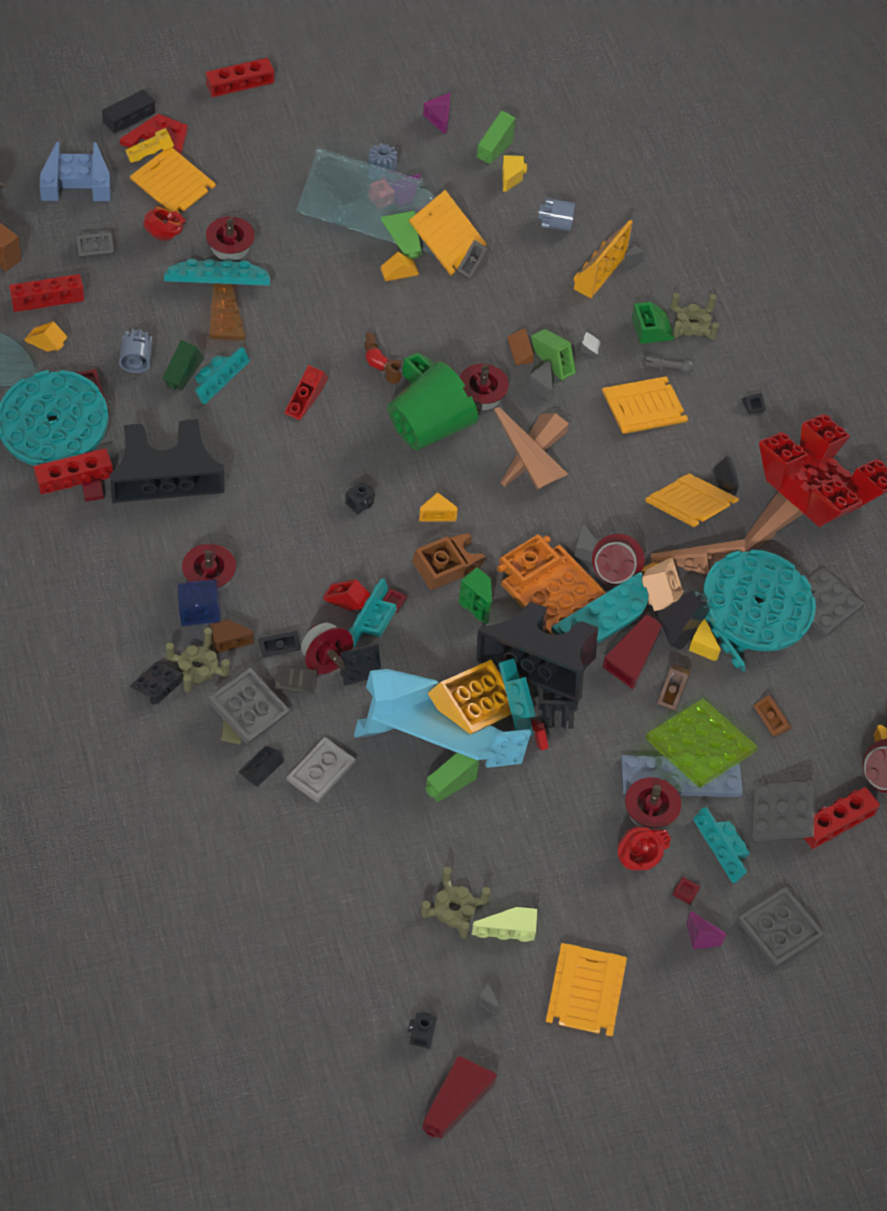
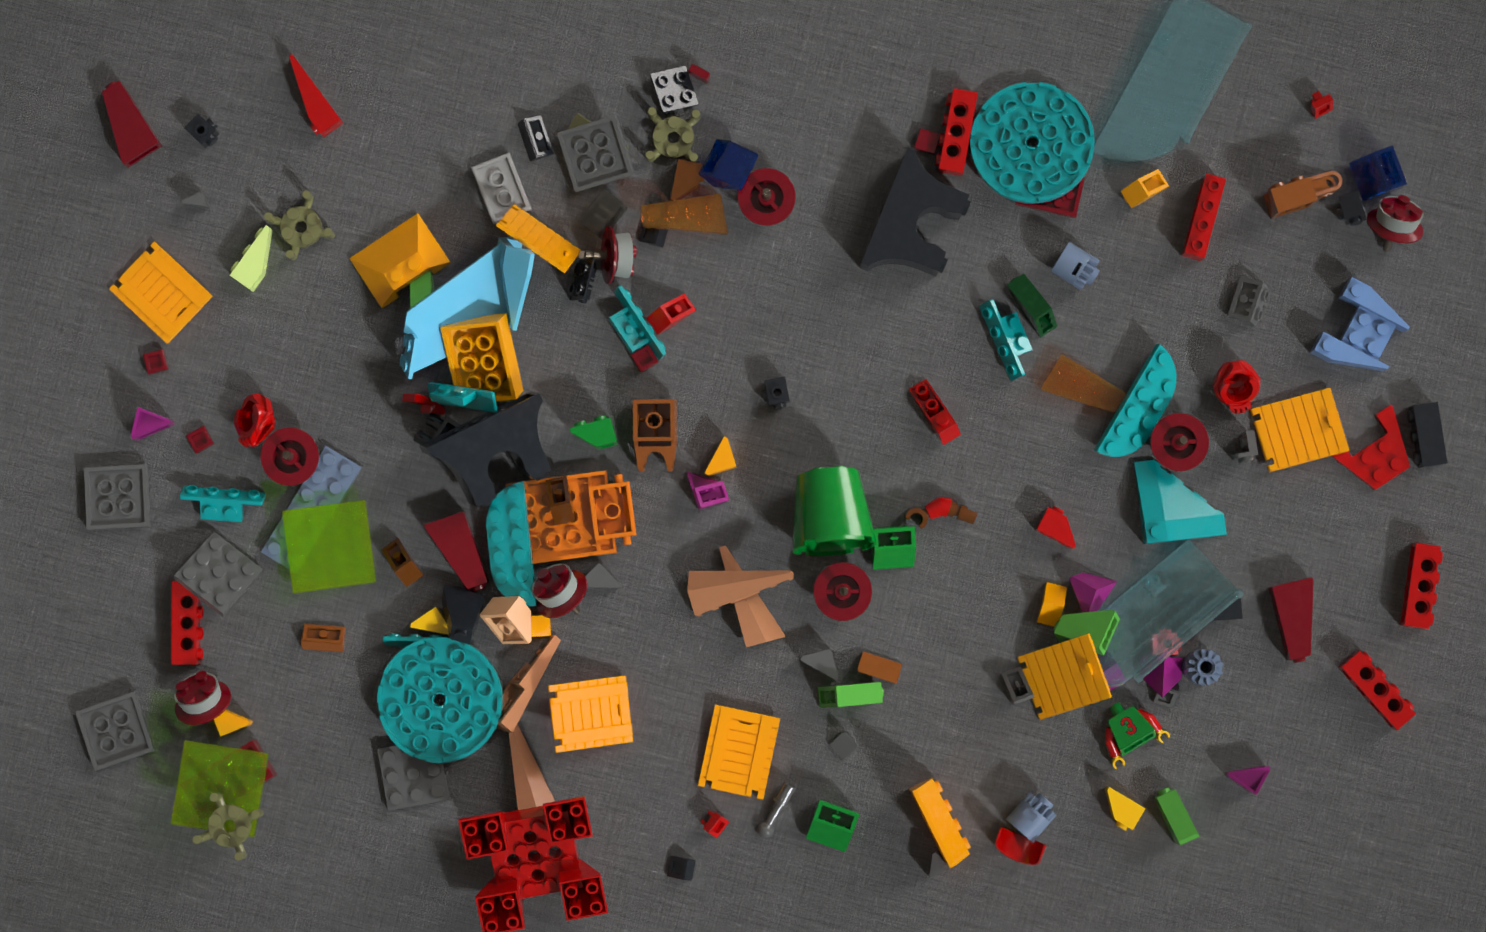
camera: 130 degrees right, 30 degrees up
yellow plate [125,128,174,163] -> none
olive plate [670,293,719,340] -> none
black slope [713,456,739,496] -> none
none -> dark red tile [143,349,169,375]
none -> red slope [289,54,343,137]
none -> light orange slope [349,213,451,308]
none -> light orange door [496,204,581,273]
none -> reddish brown slope [546,476,575,525]
none -> clear orange wing [640,194,728,235]
none -> magenta slope [686,471,729,510]
none -> dark red tile [688,64,710,84]
none -> red tile [701,811,729,838]
none -> red piece [995,827,1047,865]
none -> red slope [1035,506,1076,549]
none -> magenta slope [1069,572,1117,613]
none -> green torso [1105,702,1170,769]
none -> teal slope [1134,460,1227,544]
none -> dark grey bracket [1232,430,1258,463]
none -> dark red slope [1268,577,1314,663]
none -> red brick [1338,651,1416,731]

